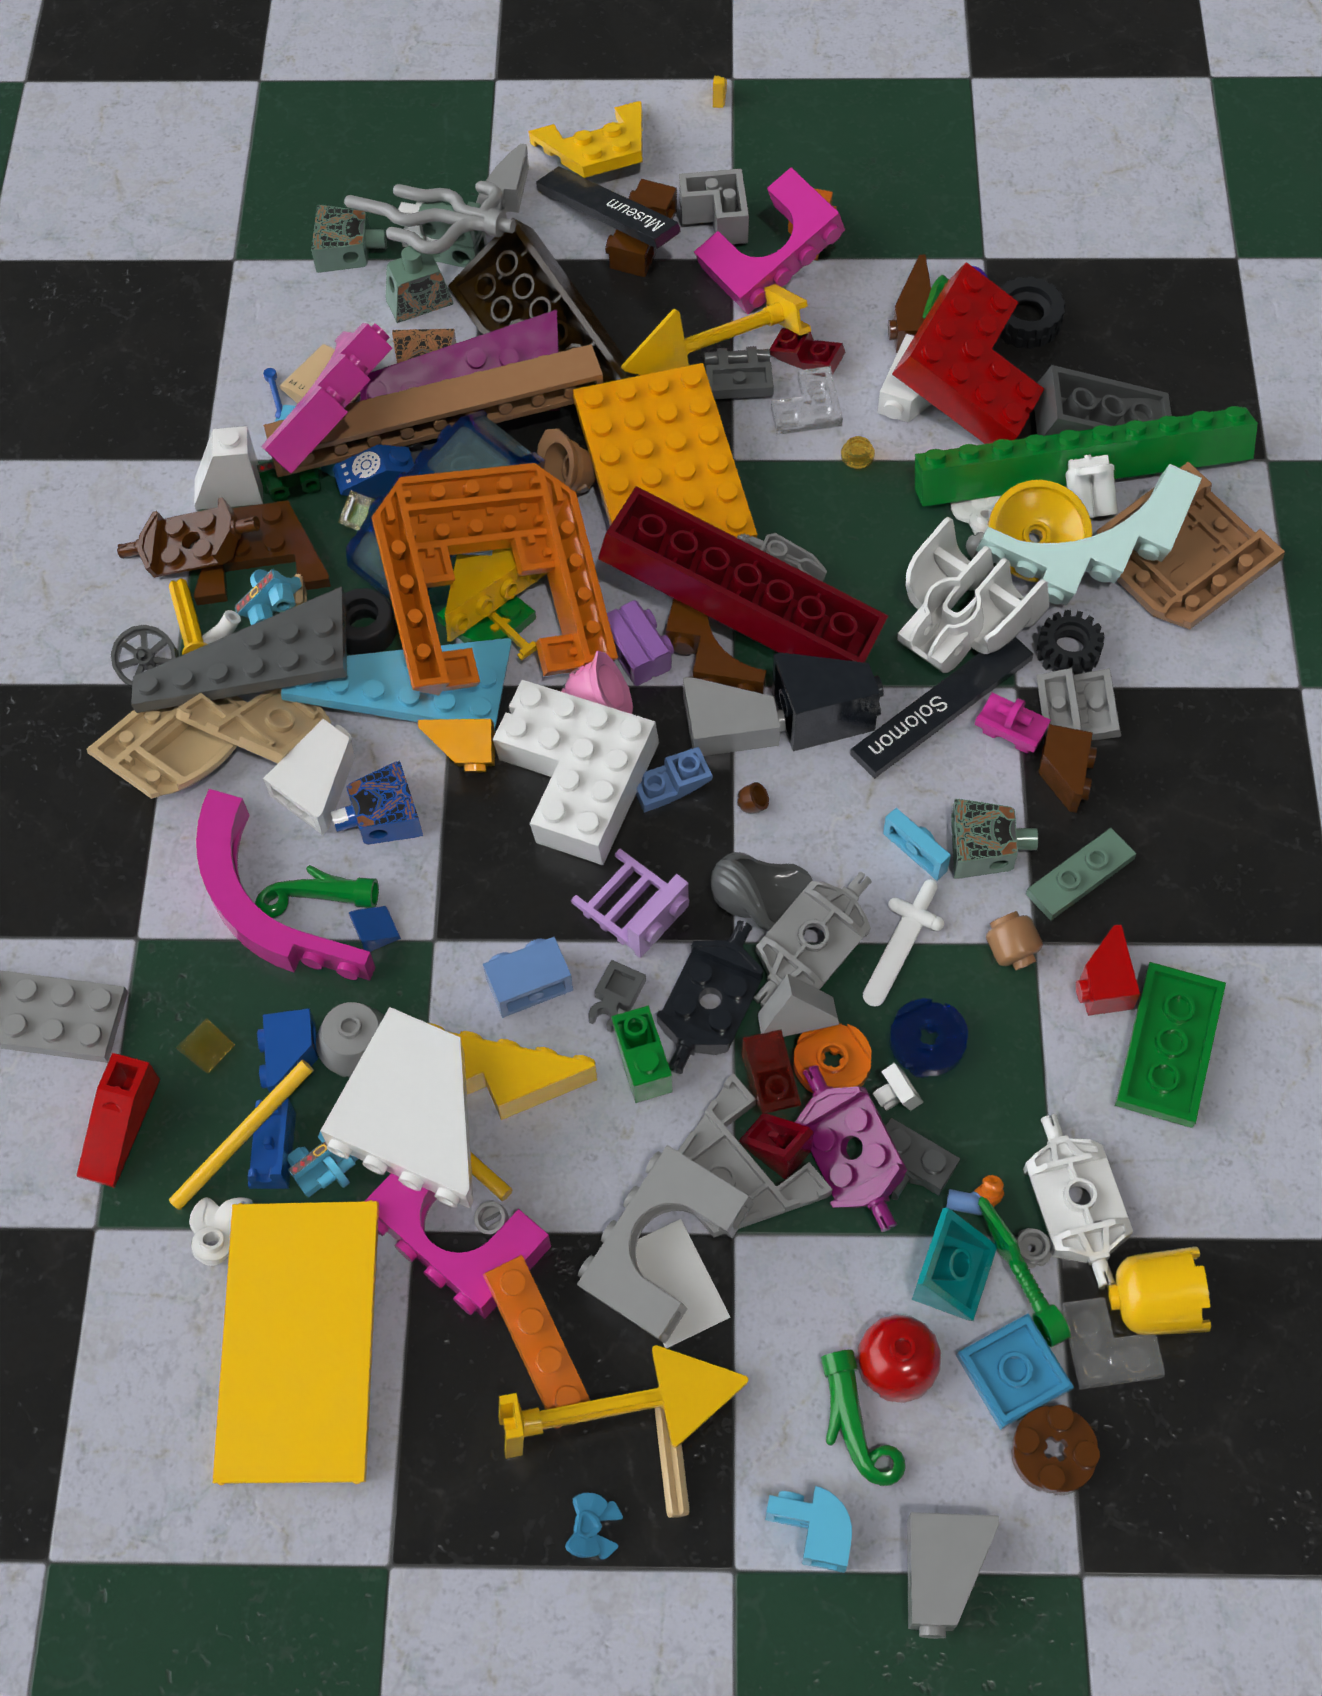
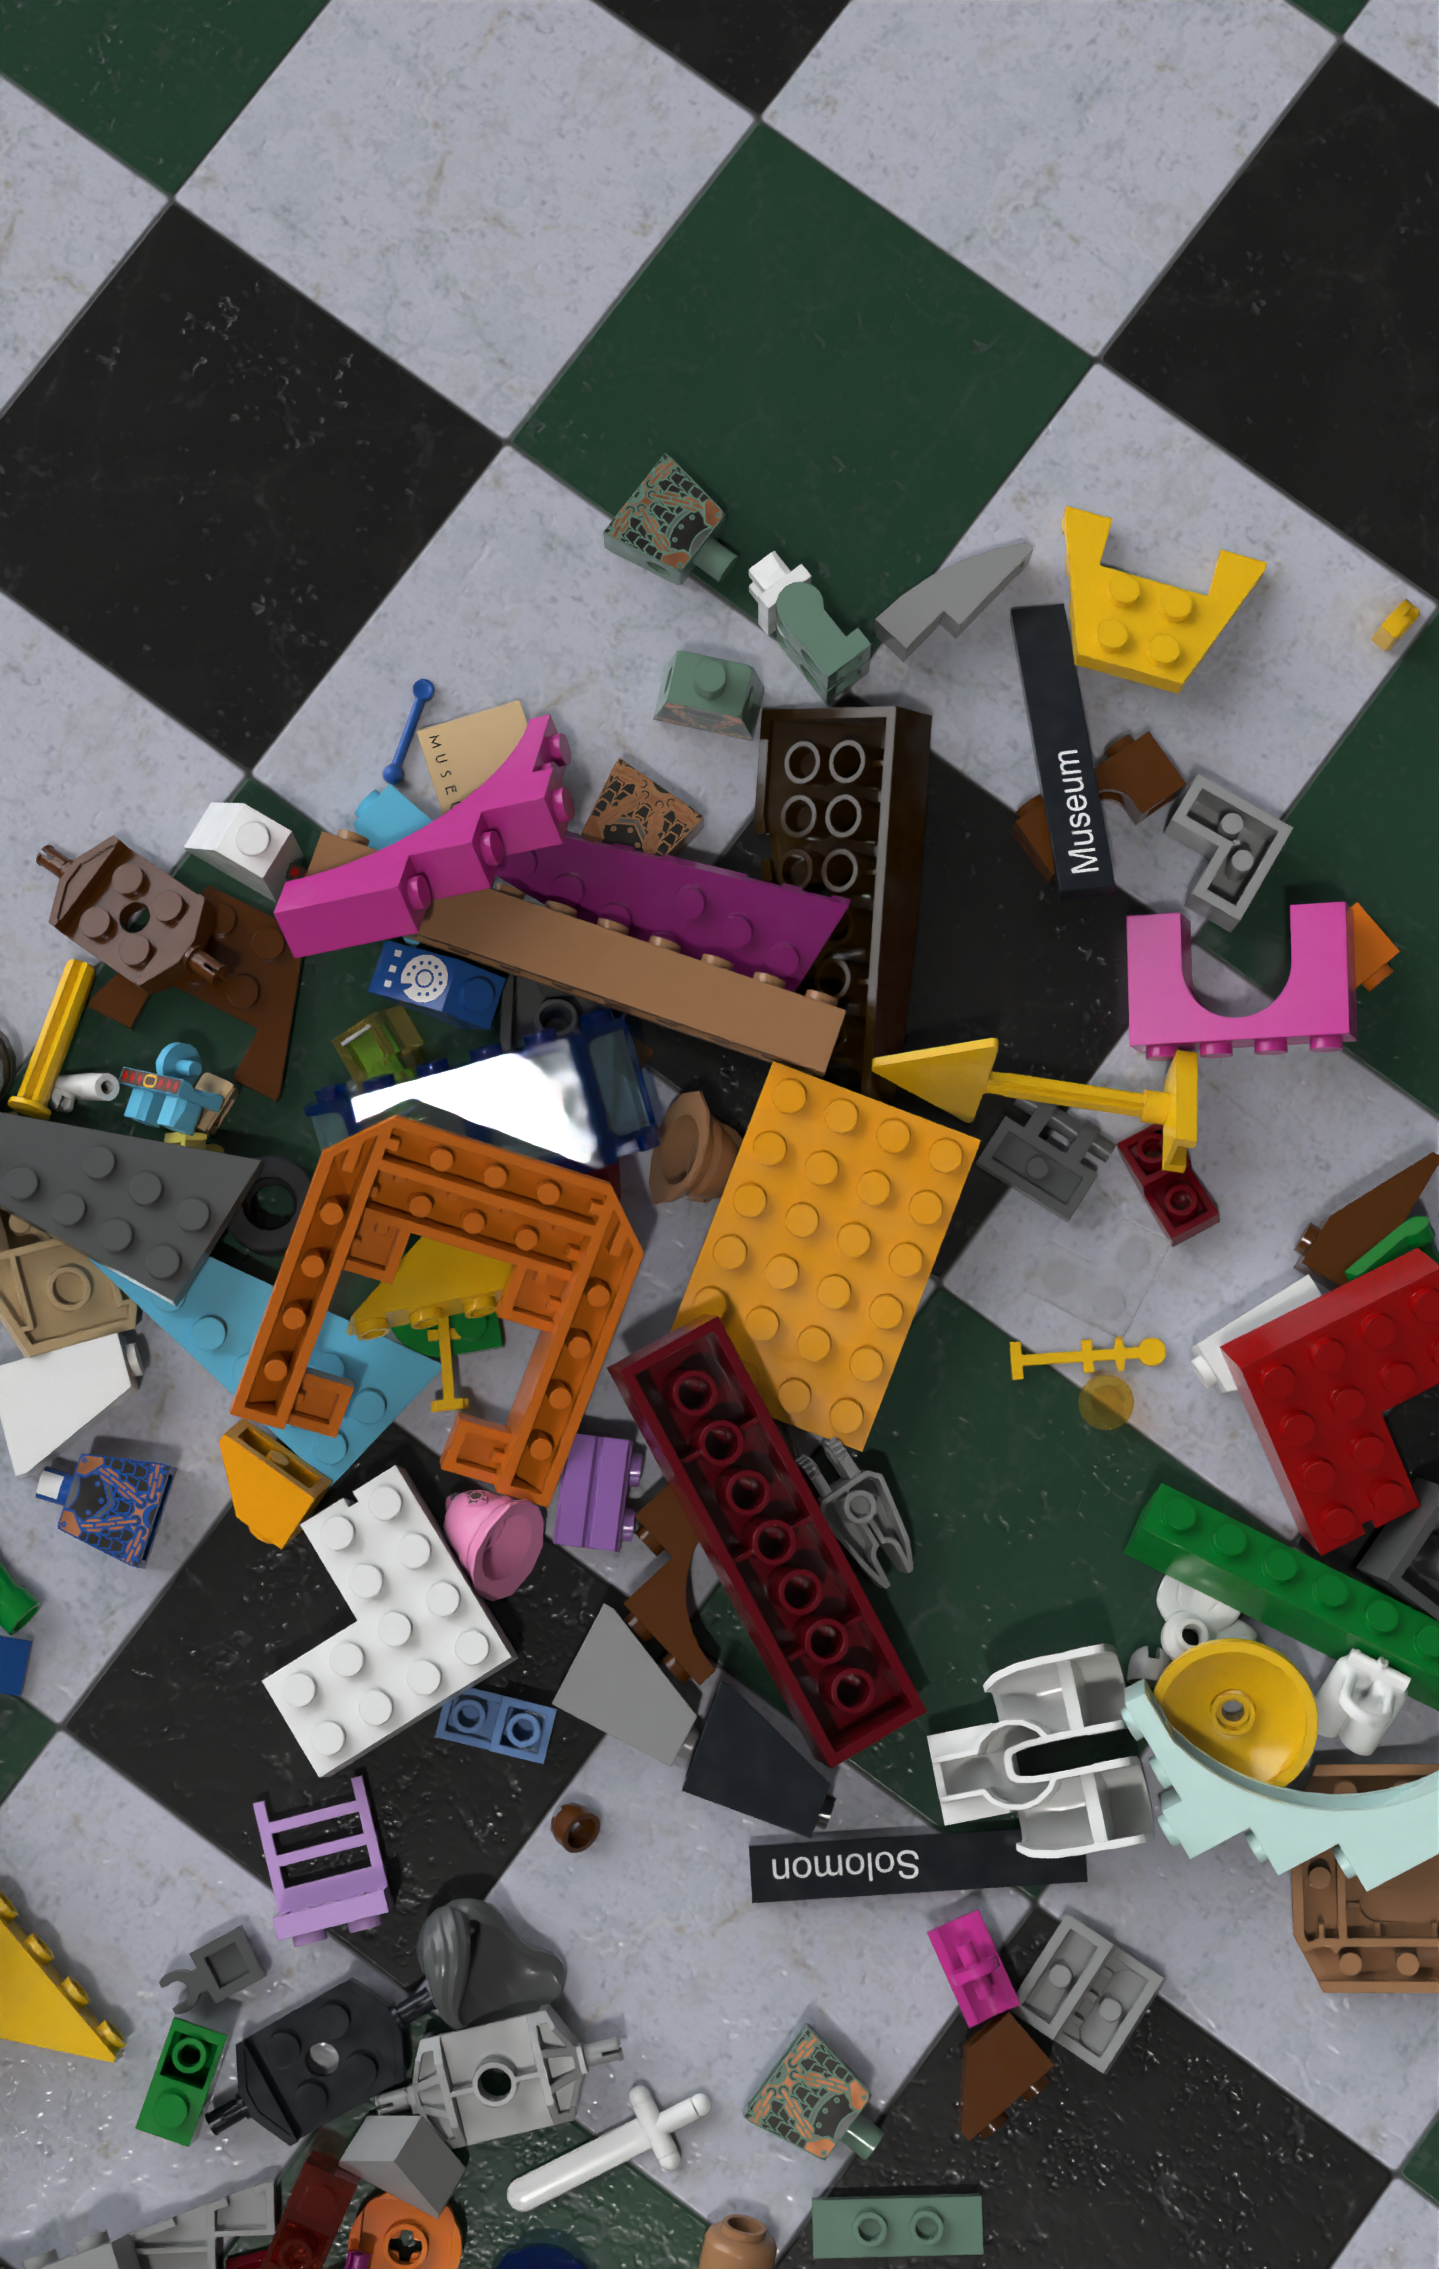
camera: 30 degrees right, 20 degrees up
light grey plant [344,181,516,254] -> none
medium blue brick [483,936,573,1018] -> none
medium azure plate [883,808,951,881] -> none
black tyre [1036,610,1105,675] -> none
none -> yellow piece [1009,1337,1166,1380]

